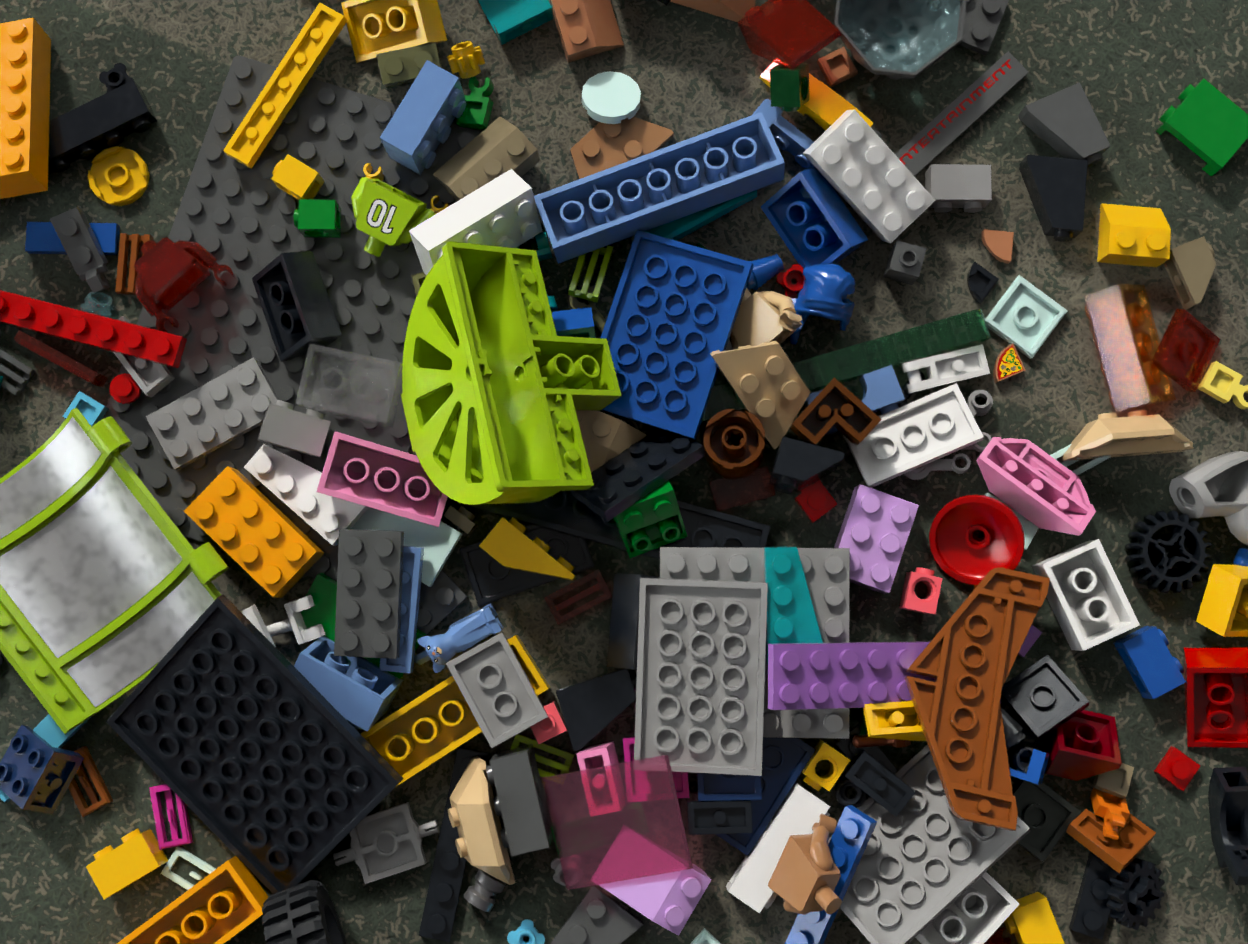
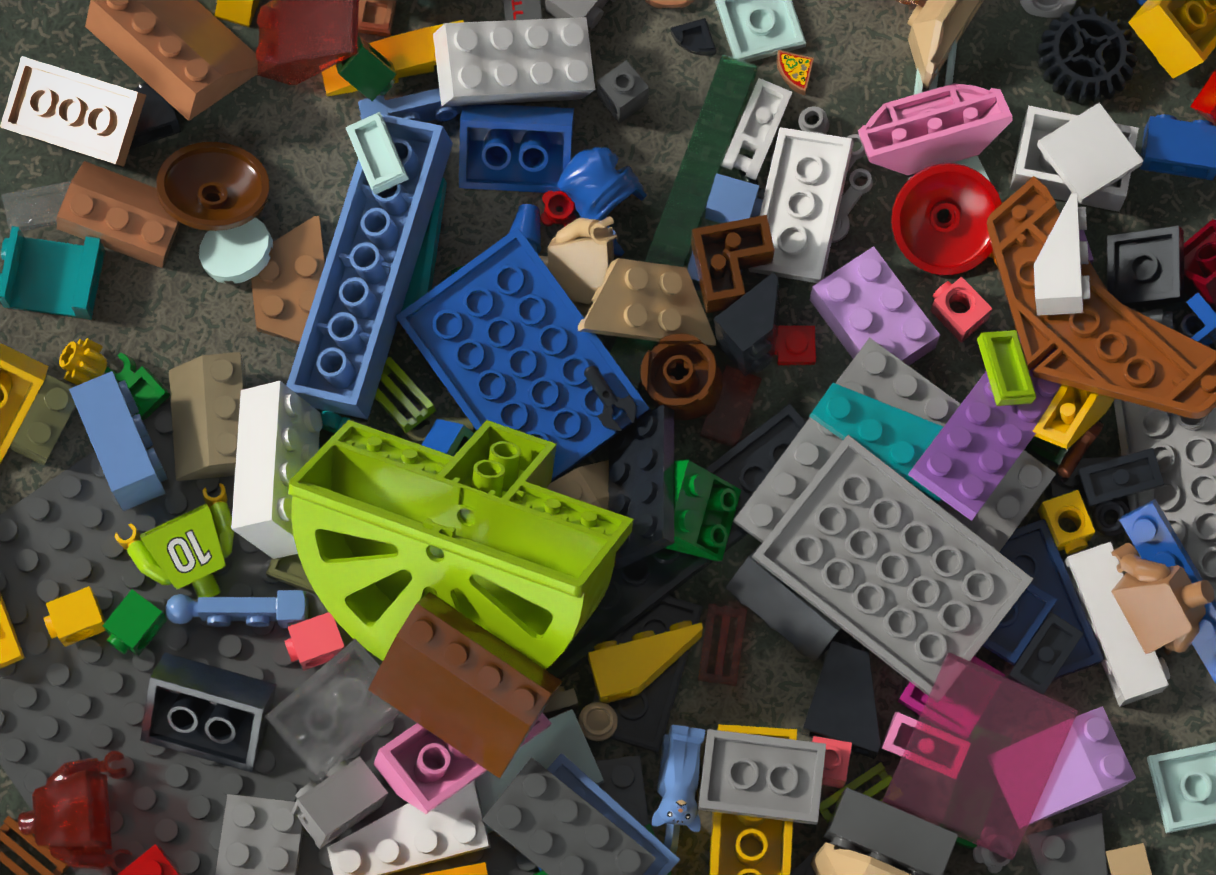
camera: 55 degrees left, 10 degrees down
none -> reddish brown dish [157,142,269,231]
none -> medium blue plate [165,590,309,628]
none -> coral brick [284,612,347,671]
none -> light aqua tile [346,112,409,195]
none -> reddish brown slope [368,592,563,779]
none -> tan plate [579,702,618,741]
none -> black bar [584,365,637,433]
none -> lime tile [977,330,1036,406]
none -> white slope [1034,193,1090,316]
none -> white tile [1037,102,1143,204]

